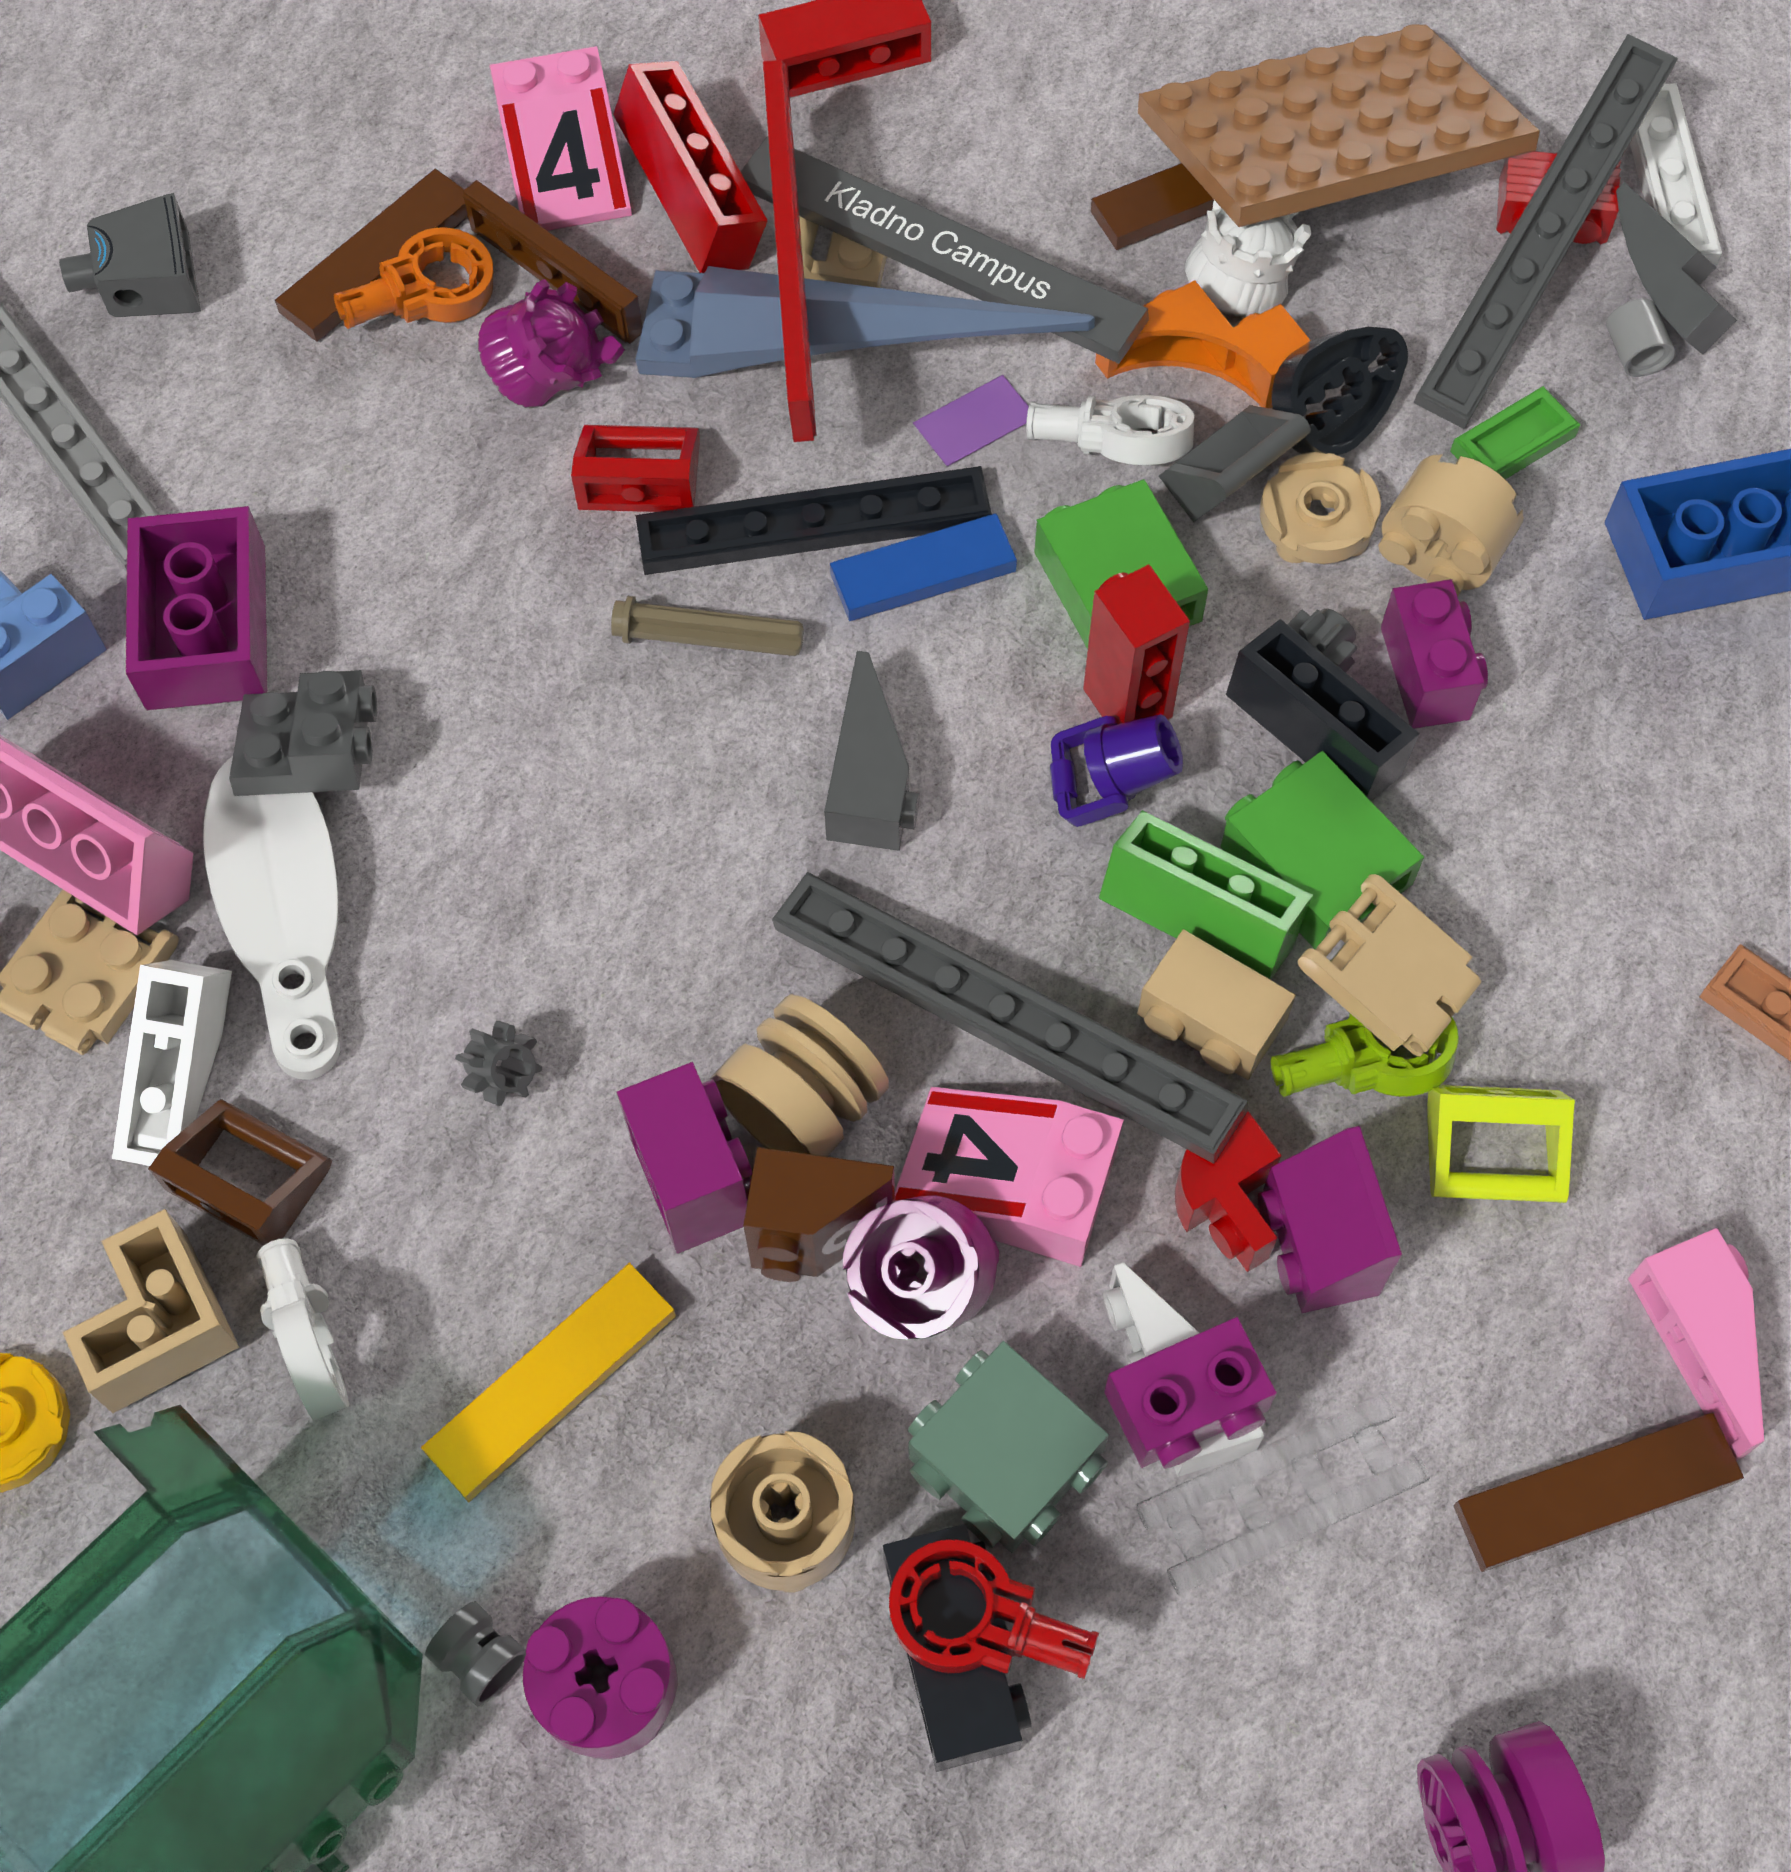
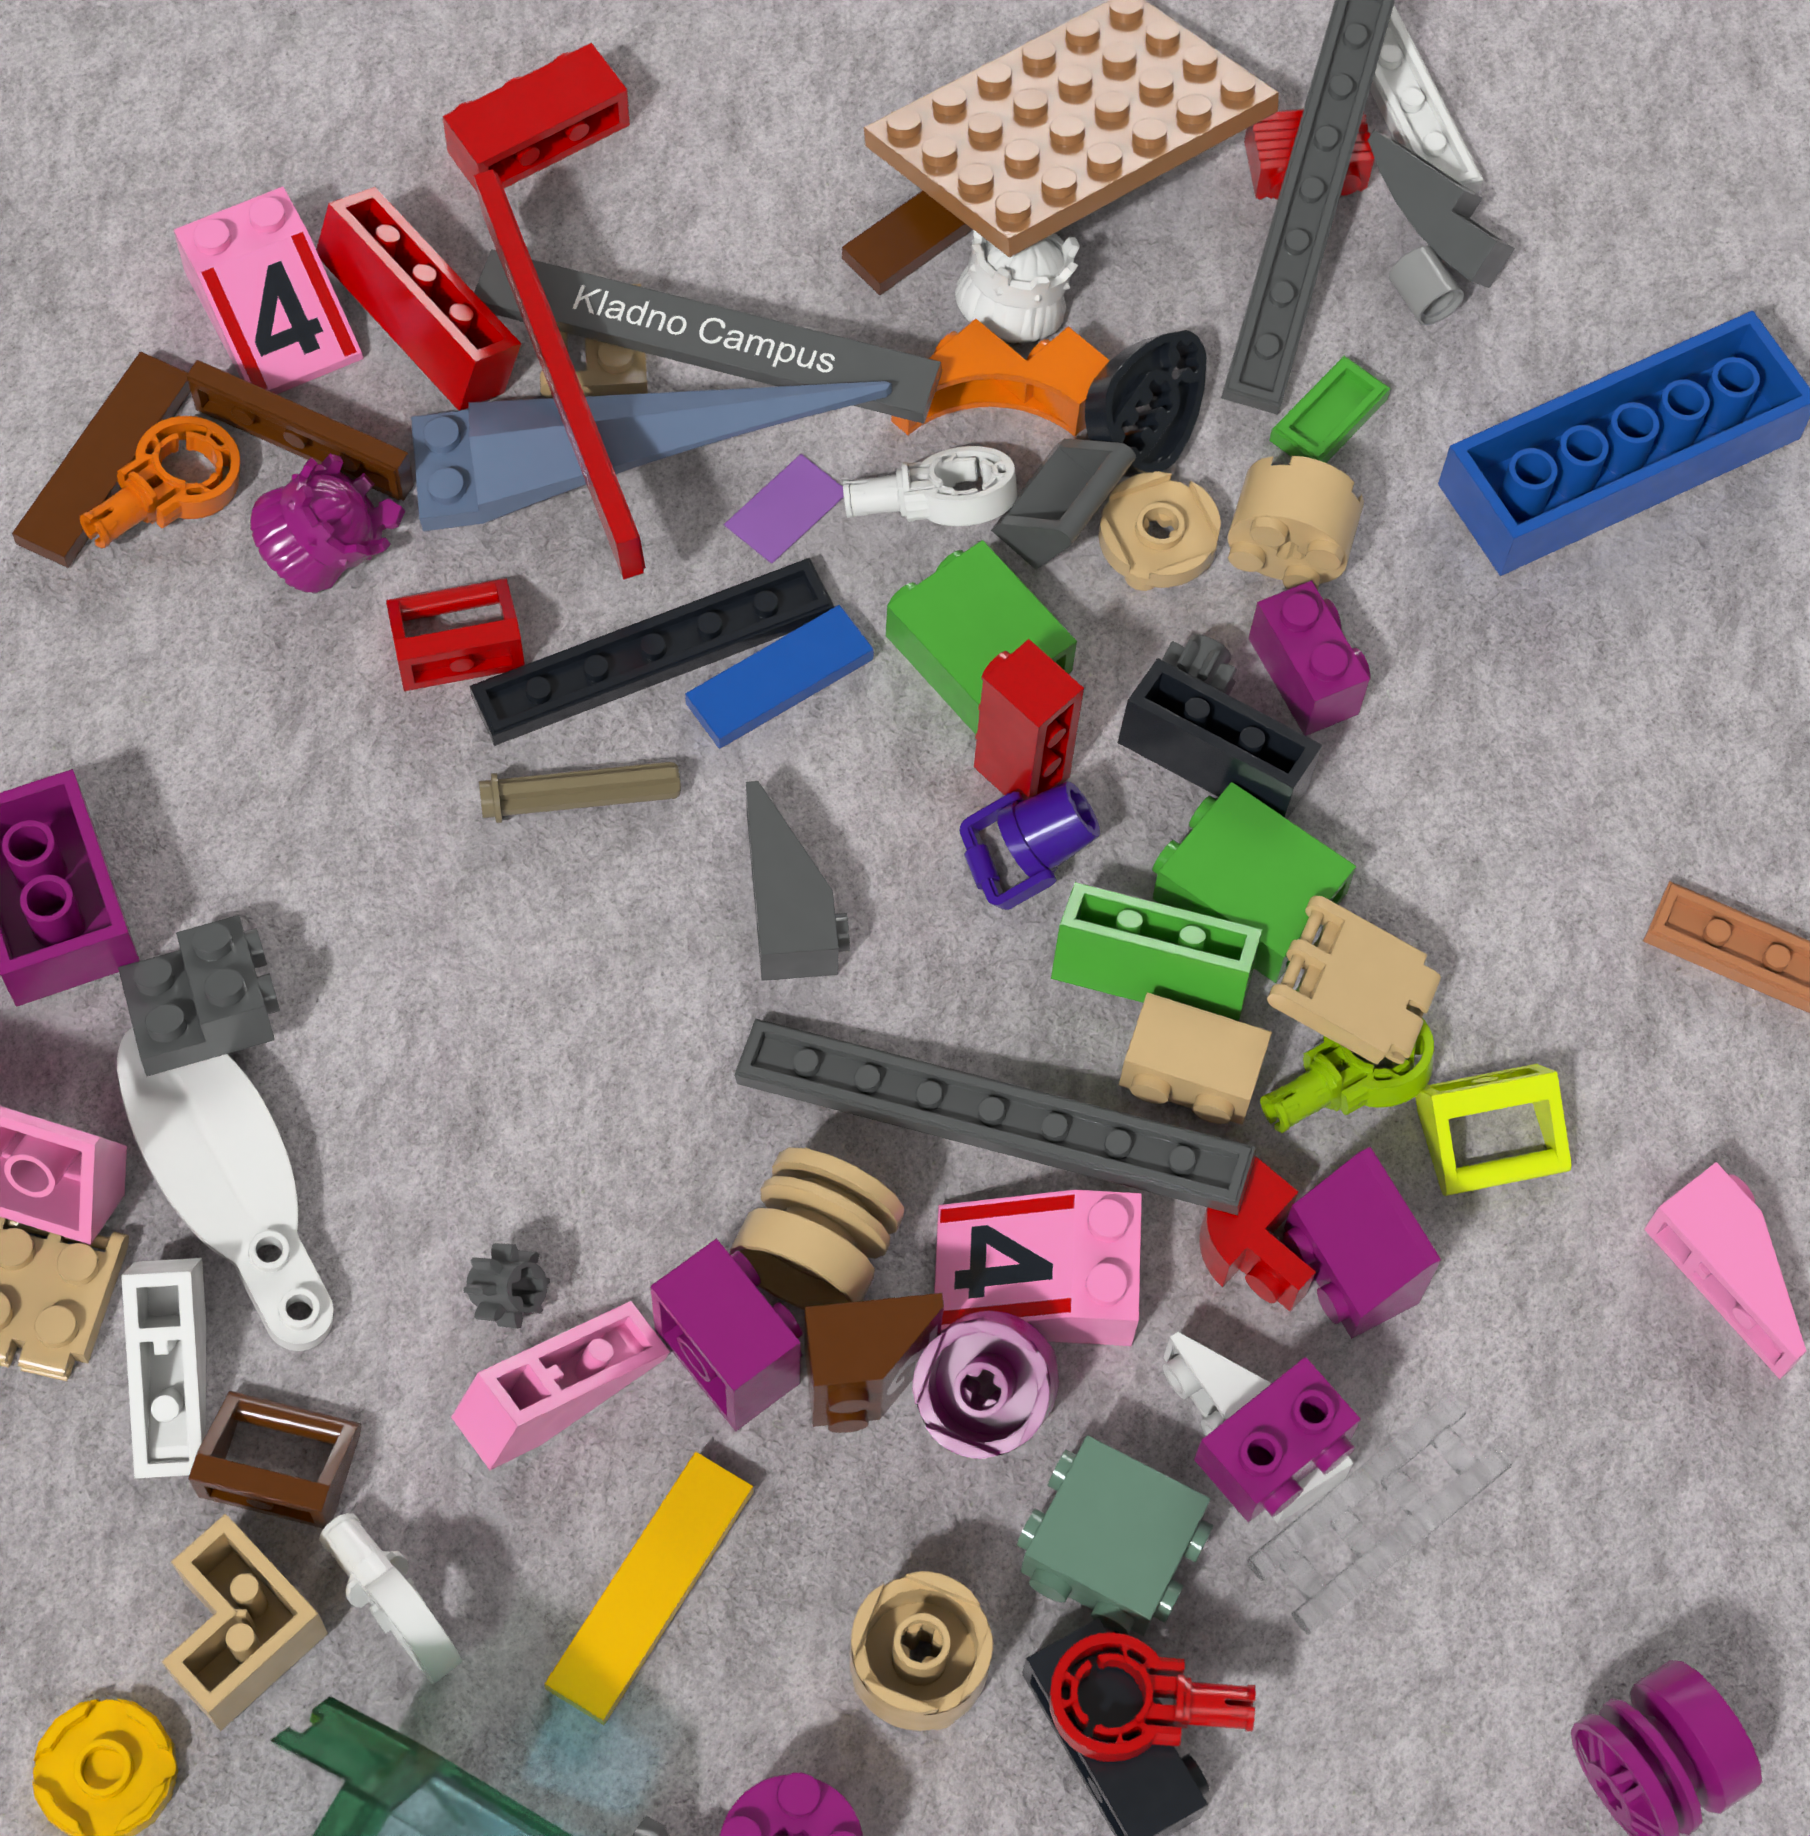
camera: 20 degrees left, 0 degrees up
reddish brown tile [1453,1412,1744,1572] -> none
none -> bright pink slope [451,1301,670,1470]

